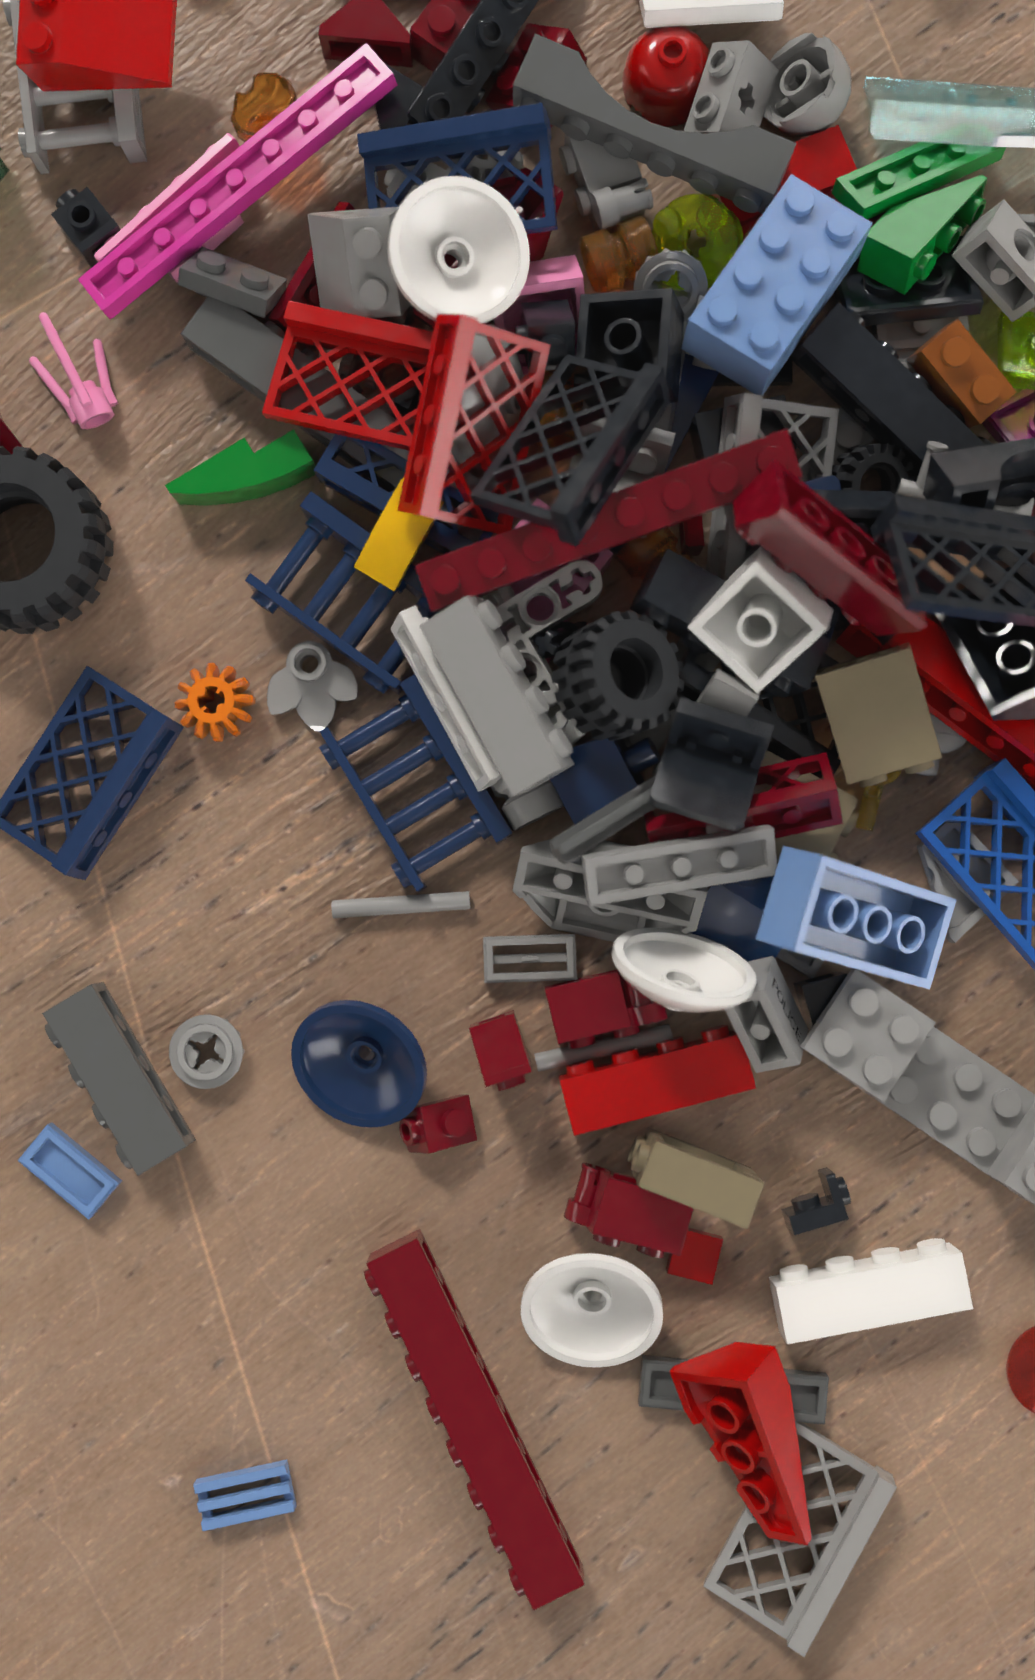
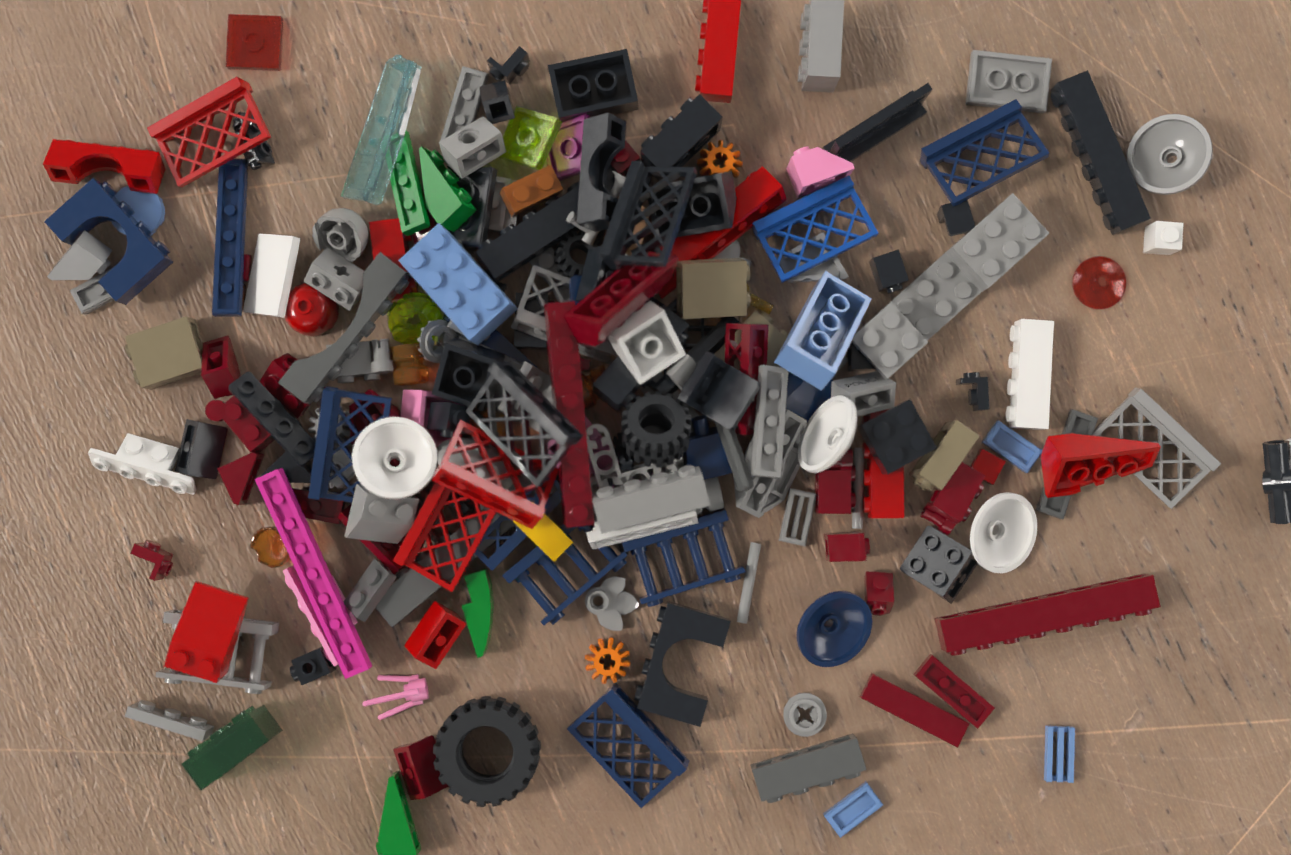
camera: 70 degrees left, 0 degrees up
none -> dark red plate [292,488,345,524]
none -> red brick [404,600,467,669]
none -> black arch [634,601,731,727]
none -> black brick [857,399,937,474]
none -> dark red tile [860,673,970,748]
none -> black brick [869,249,909,294]
none -> bracket [900,526,978,604]
none -> dark red plate [913,654,995,729]
none -> medium blue tile [981,420,1042,473]

